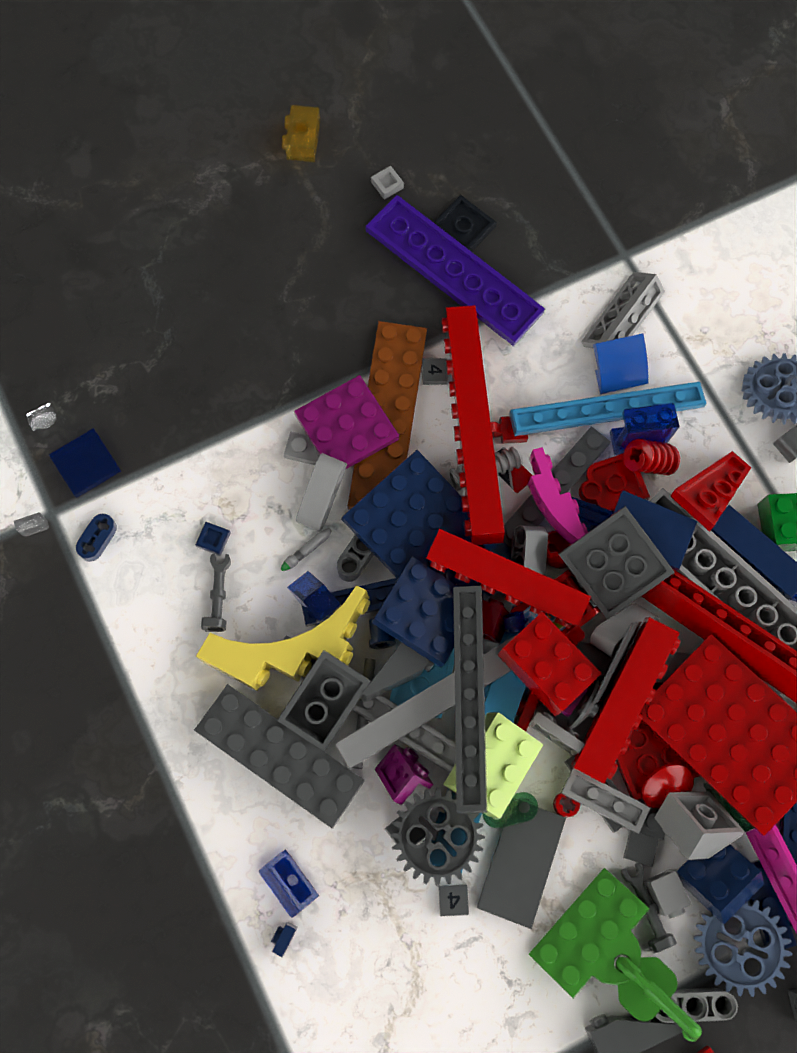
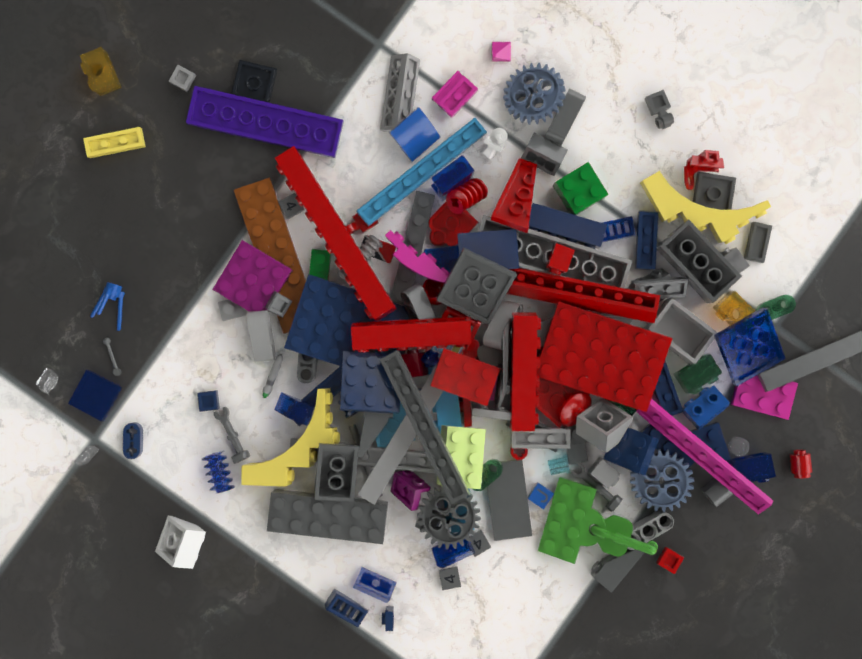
camera: 25 degrees left, 15 degrees up
none -> light yellow plate [83,127,146,158]
none -> blue plant [90,282,125,331]
none -> dark grey hinge [103,338,121,376]
none -> white slope [155,515,206,569]
none -> clear blue piece [202,450,235,494]
none -> dark grey tile [265,291,292,318]
none -> green plate [309,249,331,281]
none -> dark blue slope [325,589,368,627]
none -> clear blue slope [431,539,475,568]
none -> dark pink plate [432,71,478,118]
none -> dark grey tile [439,566,461,591]
none -> white hips [481,128,508,159]
none -> dark pink slope [492,42,511,62]
none -> dark grey brick [521,132,568,176]
none -> blue tile [527,482,554,510]
none -> red brick [546,243,575,276]
none -> clear light blue bush [548,454,570,475]

